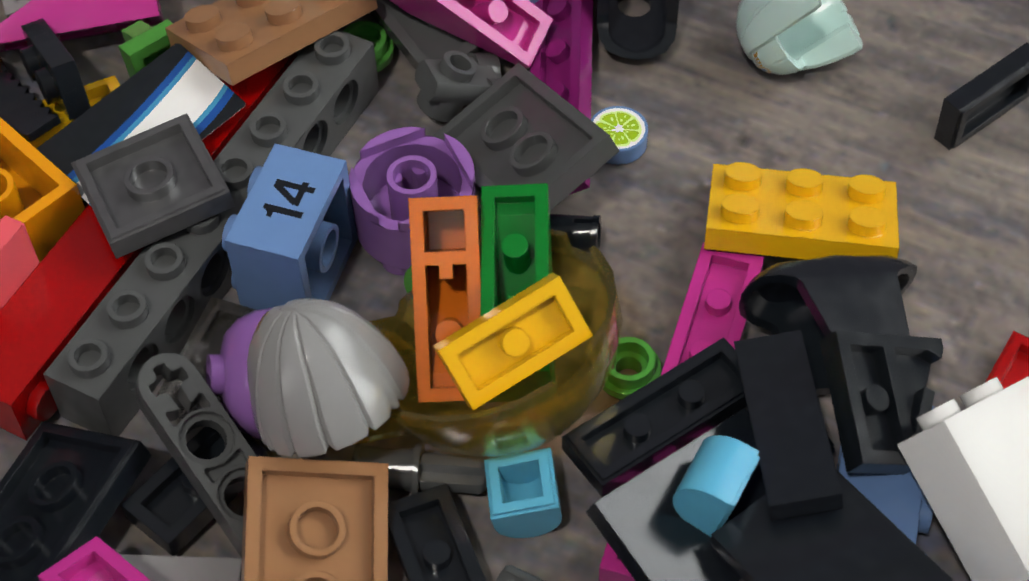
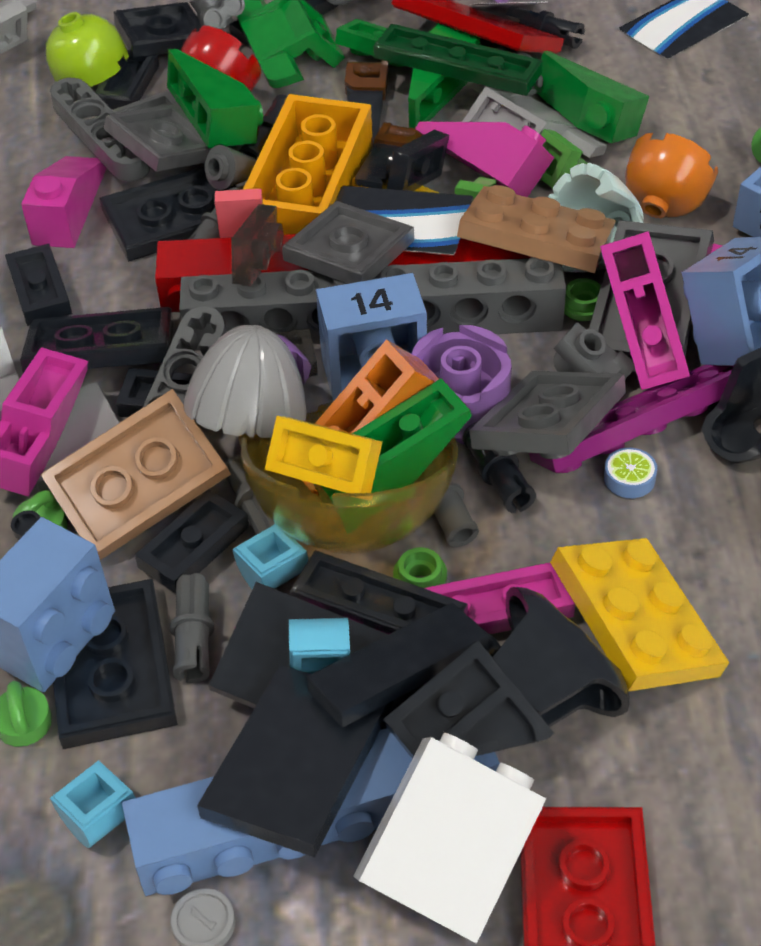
camera: 60 degrees right, 5 degrees down
none -> clear smoke plate [231,204,283,286]

